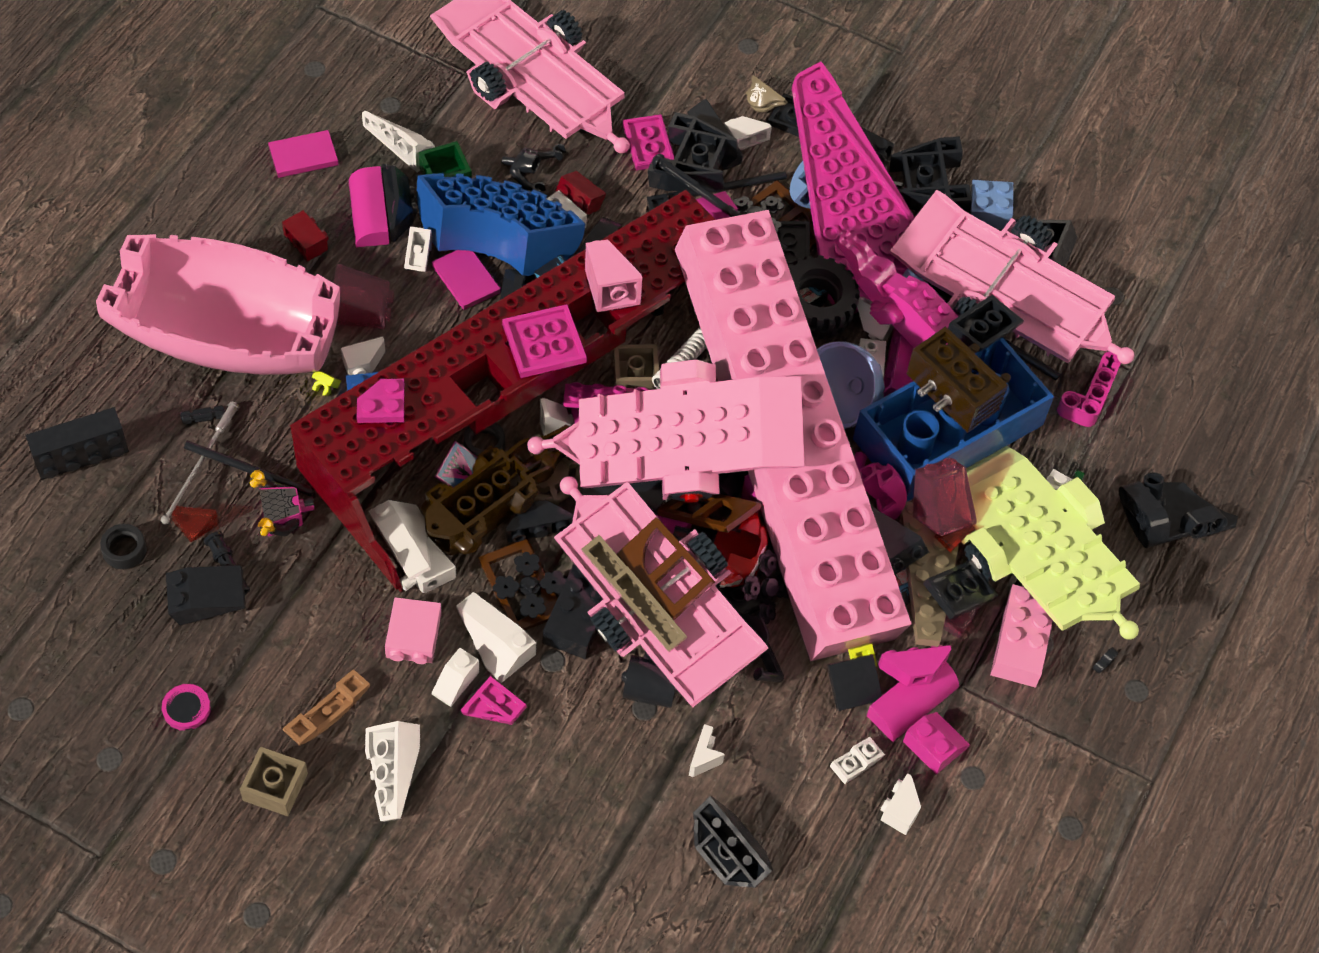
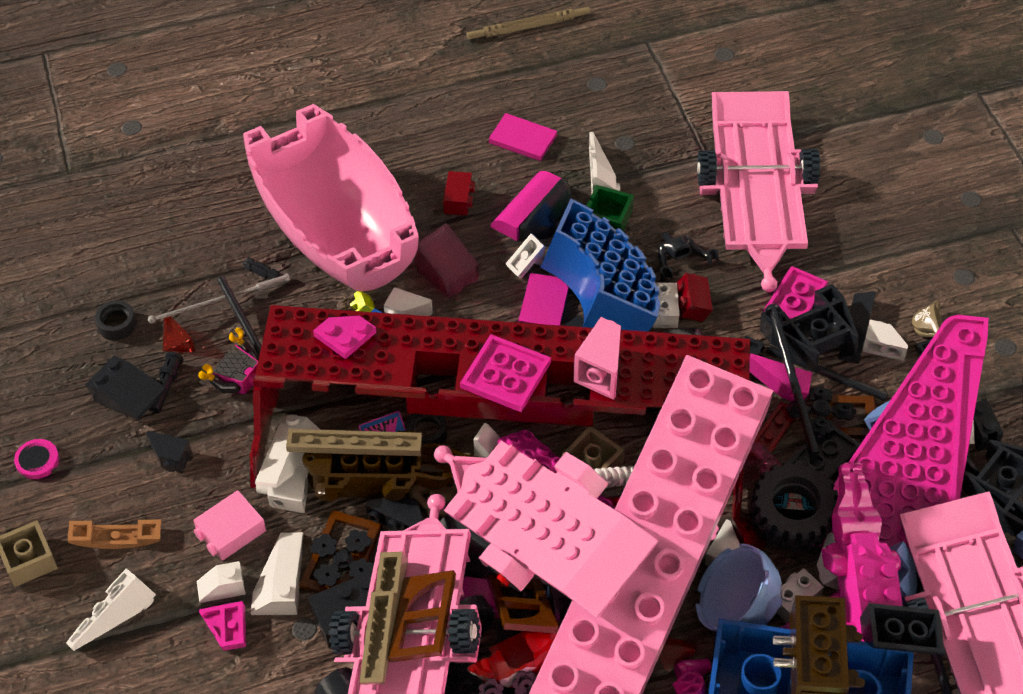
camera: 50 degrees right, 5 degrees down
black brick [25,407,129,480] -> none
none -> black slope [146,431,192,473]
none -> dark tan plate [286,429,422,456]
none -> dark tan axle [466,7,590,40]

